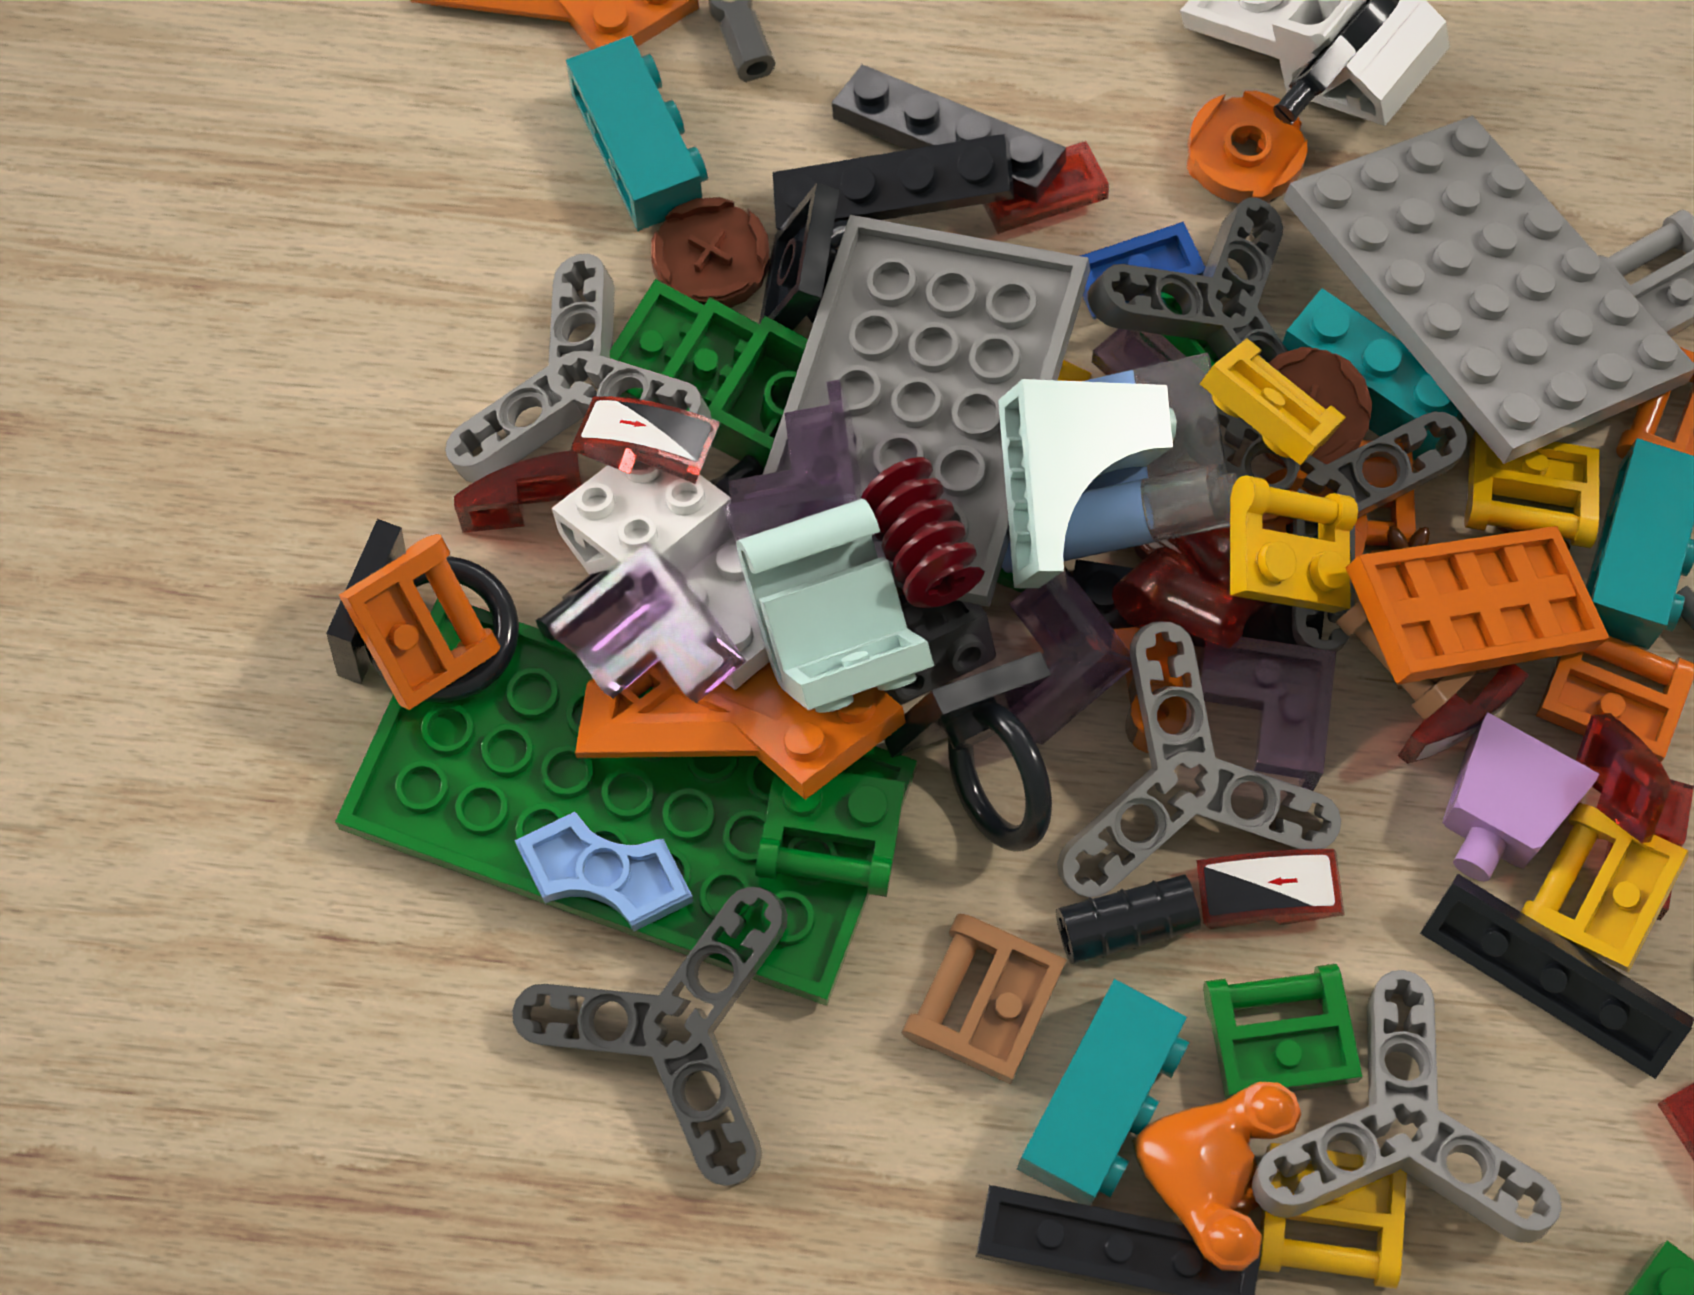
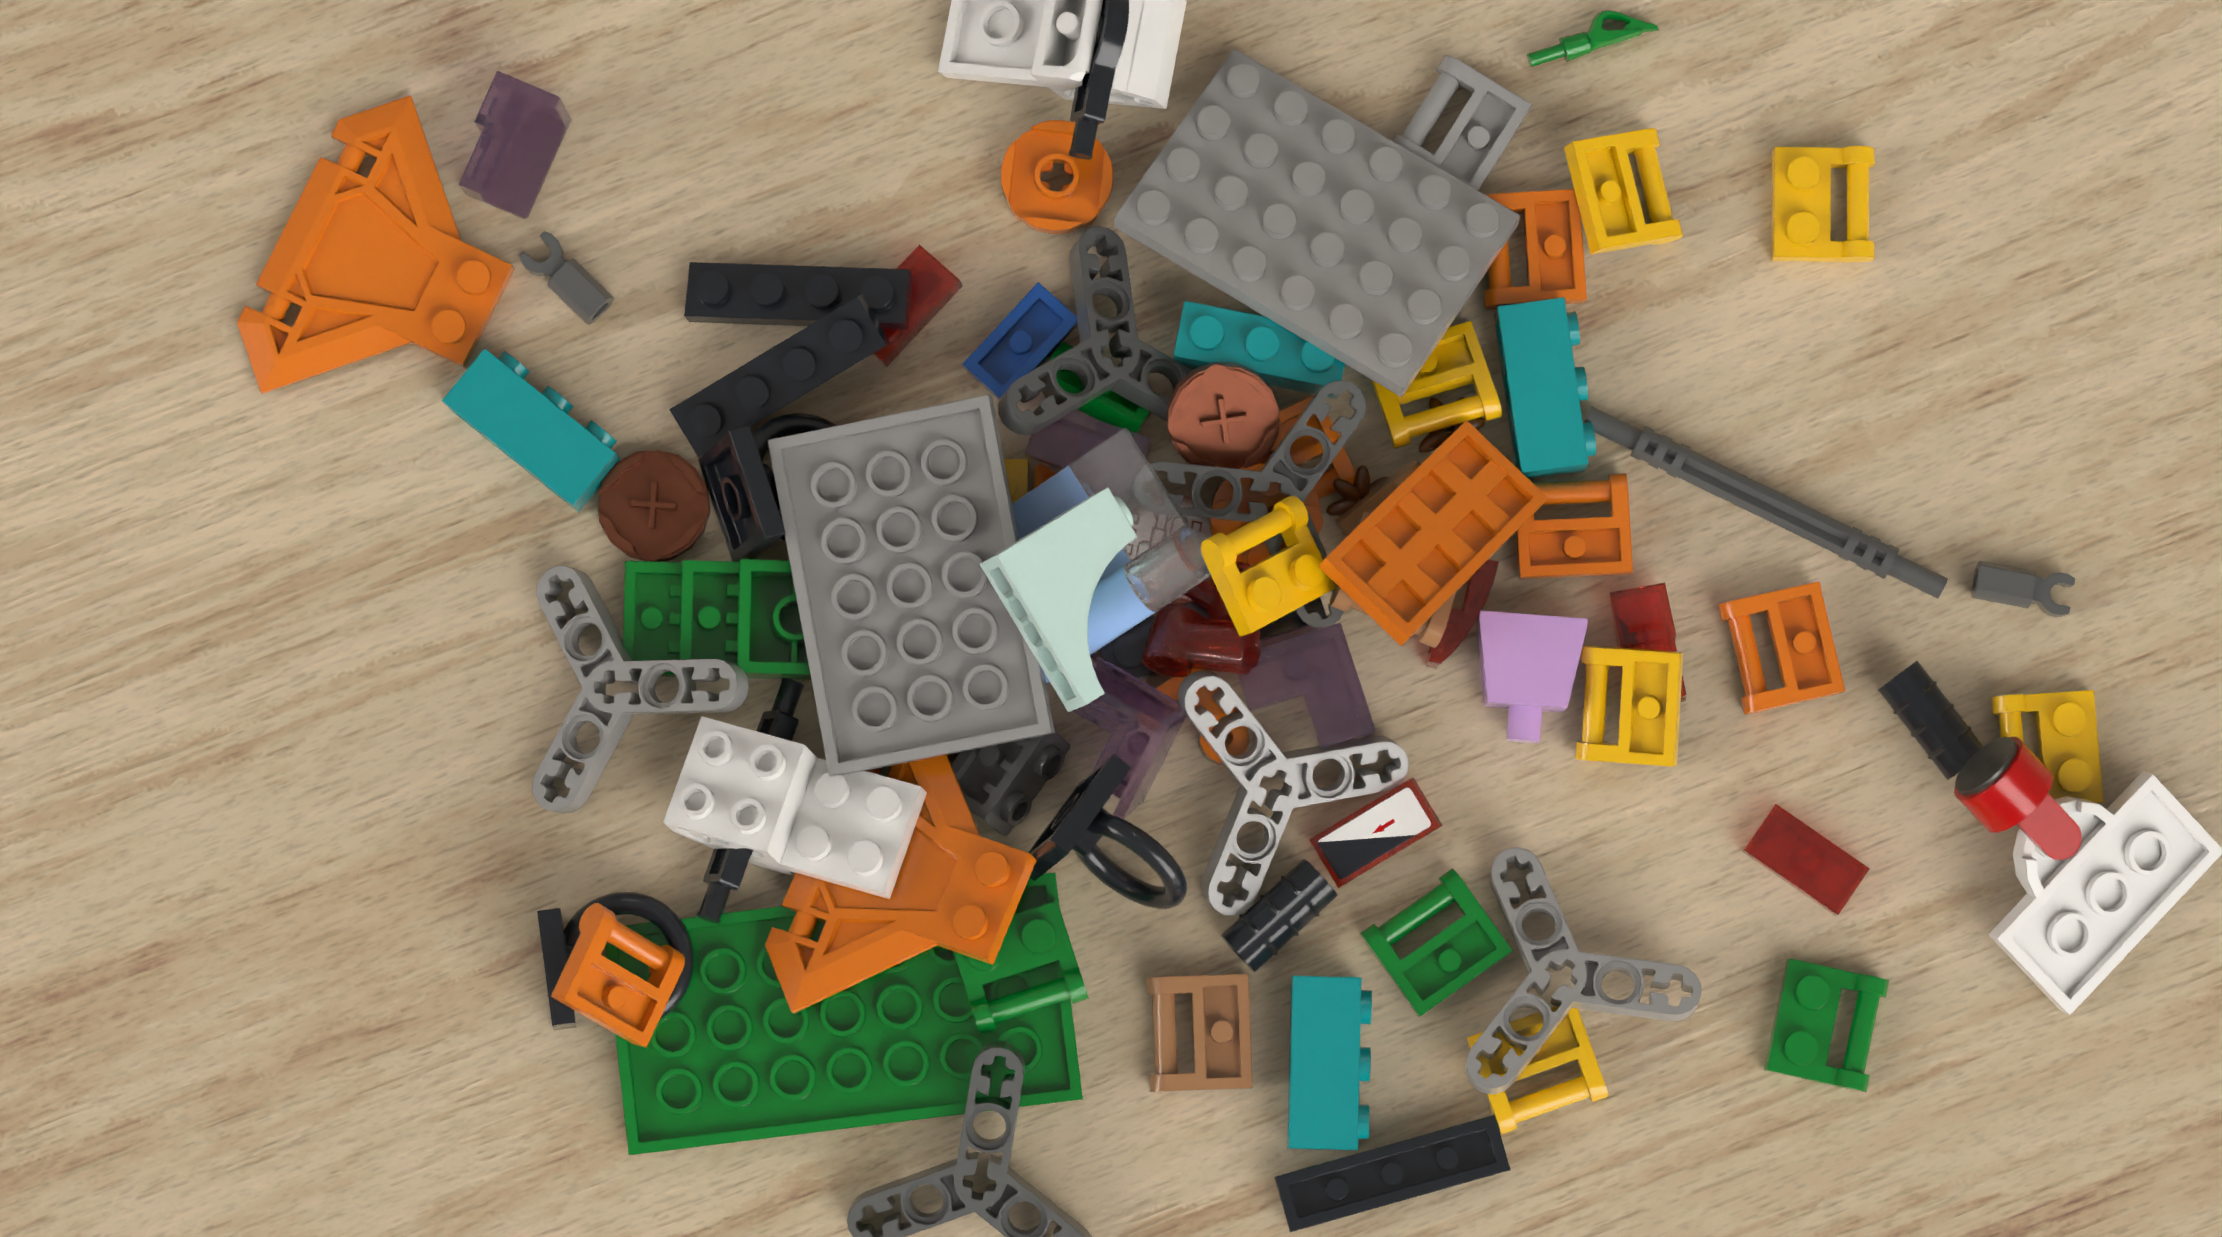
camera: 25 degrees left, 15 degrees up
clear red slope [454,449,583,533] -> none
light blue tile [515,812,693,931] -> none
clear purple panel [548,542,746,703] -> none
slope [570,396,720,484] -> none
clear purple panel [725,379,862,541] -> none
light aqua piece [737,499,934,713] -> none
dark red piece [861,457,985,608] -> none
orange head [1132,1082,1302,1271] -> none
yellow plate [1199,338,1346,465] -> none
black plate [1420,874,1694,1079] -> none
clear red slope [1575,713,1672,843] -> none

